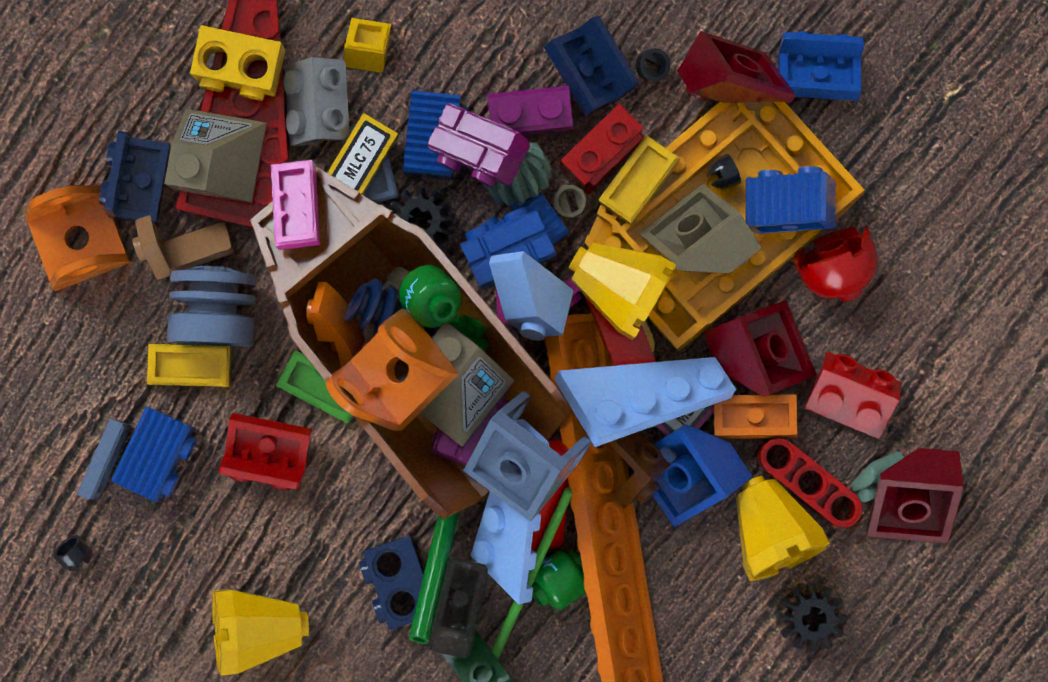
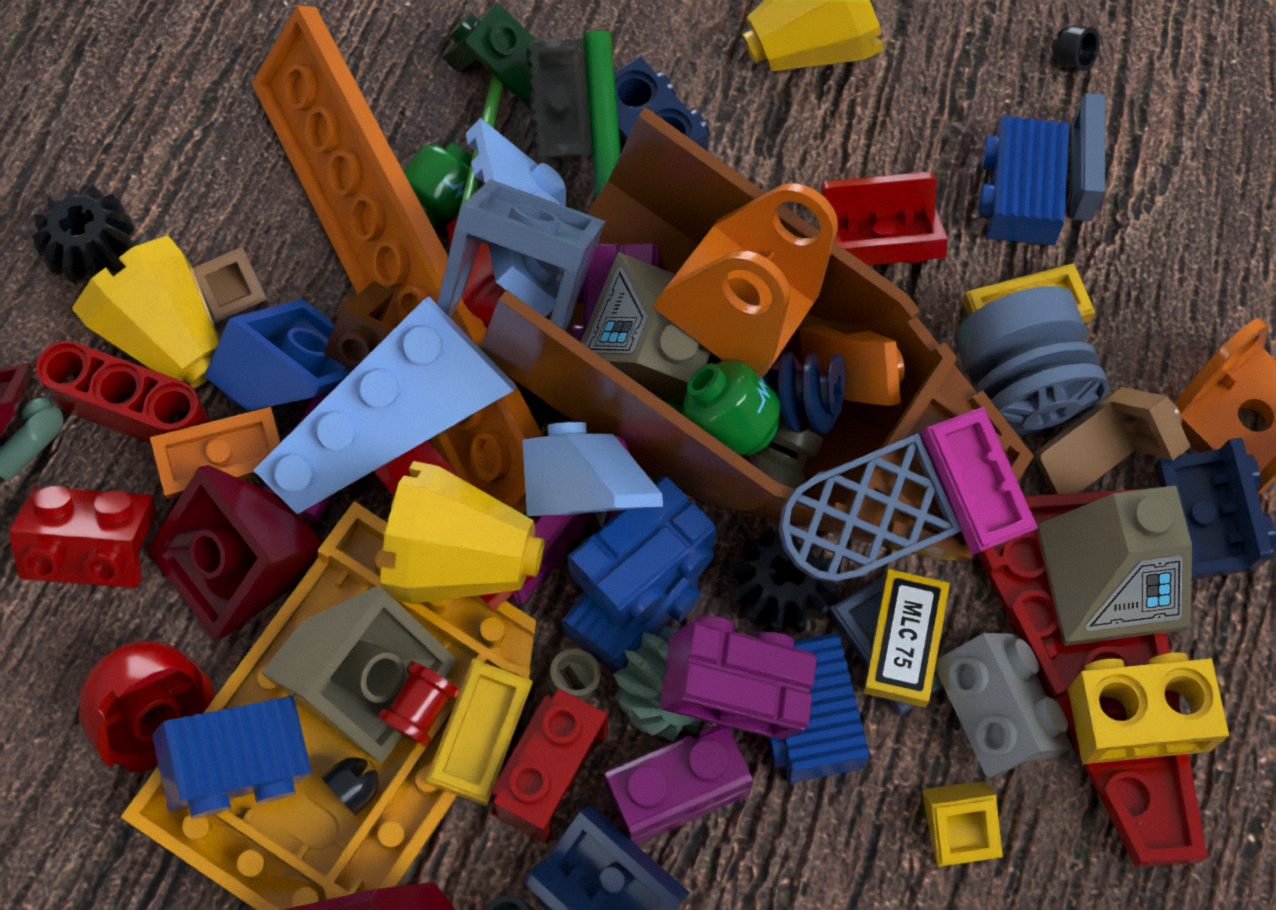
camera: 165 degrees right, 20 degrees down
none -> medium nougat slope [193,247,267,323]
none -> red bush [376,661,461,748]
none -> sand blue window [779,434,962,582]

